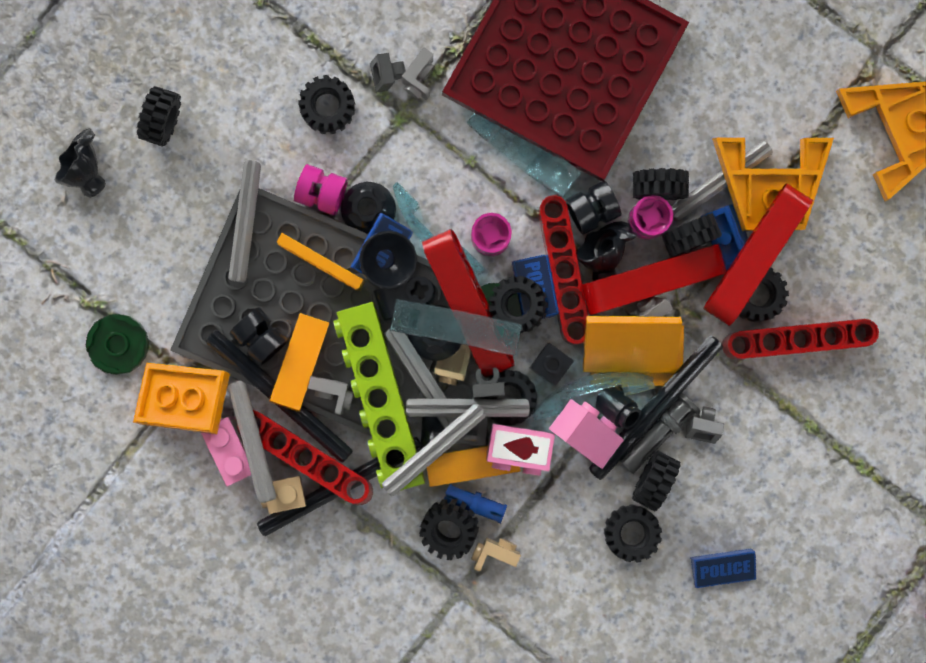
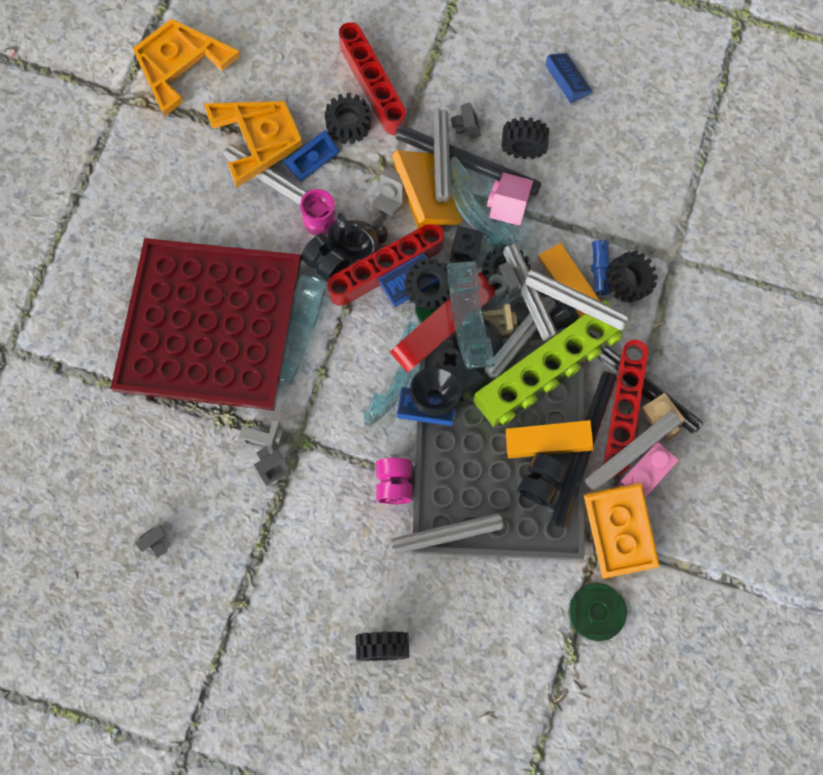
camera: 110 degrees left, 15 degrees down
black hair [54,128,106,198] -> none
light orange tile [277,233,365,291] -> none
black tyre [298,75,355,134] -> none
light grey bracket [308,376,354,415] -> none
black piece [341,181,396,234] -> none
dark pink wheel [471,213,512,257] -> none
tan bracket [471,537,521,572] -> none
brick [486,423,555,476] -> none
red beam [581,244,727,315] -> none
black brick [596,386,641,430] -> none
black tyre [604,504,662,563] -> none
dark grey pin [620,393,700,475] -> none
black tyre [633,168,689,201] -> none
black tyre [661,213,722,258] -> none
red beam [703,183,813,326] -> none
none -> light grey axle [433,109,451,202]

